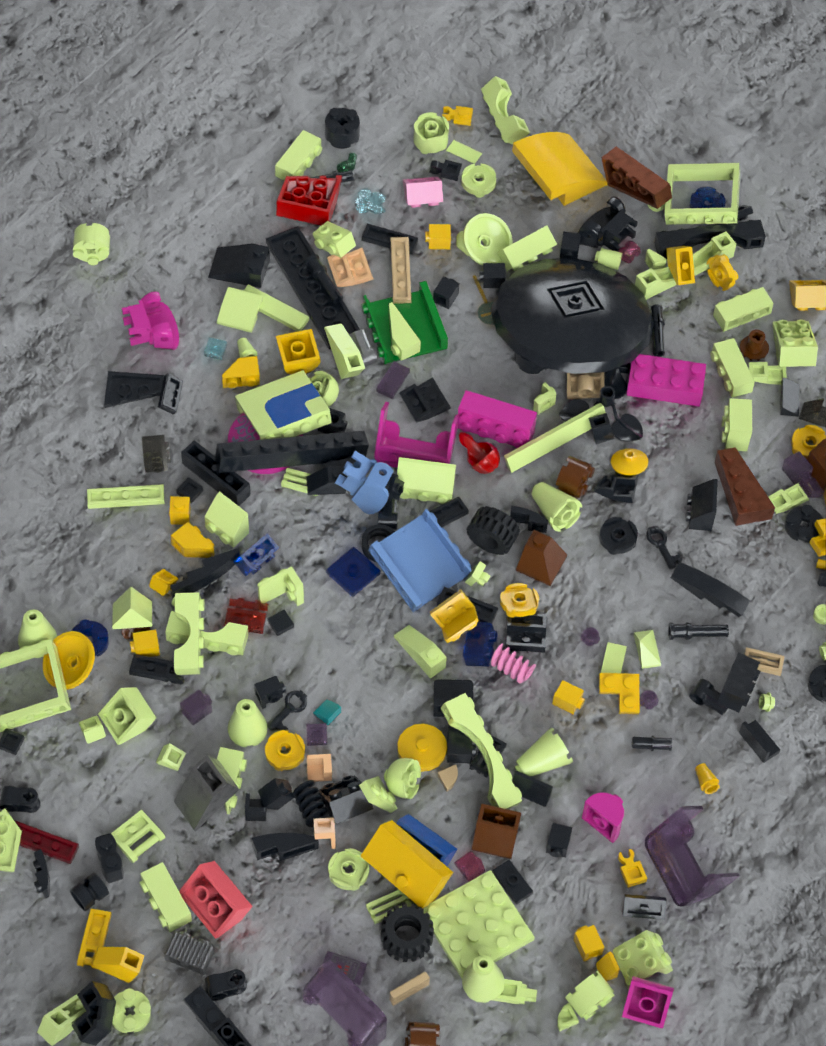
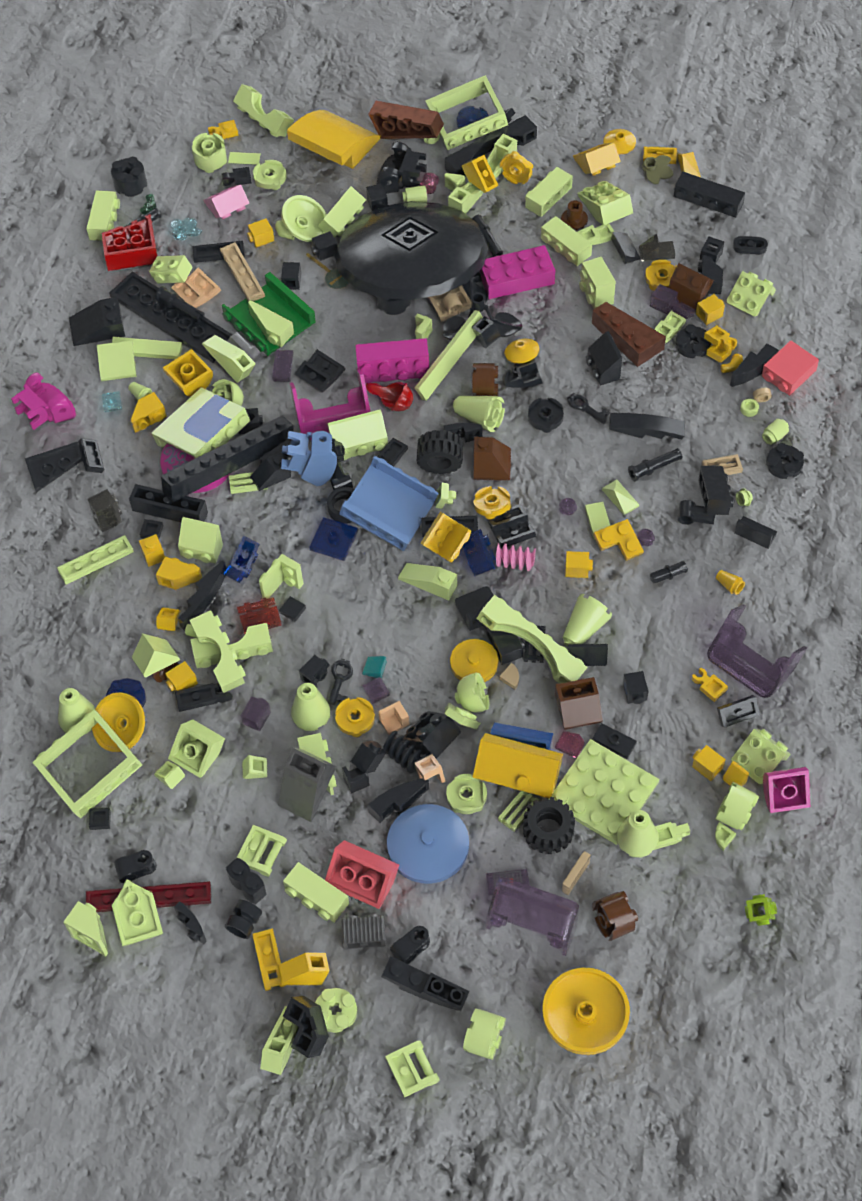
camera: 20 degrees left, 0 degrees up
dark pink brick [582,793,624,843] -> none
none -> medium blue dish [387,804,469,884]

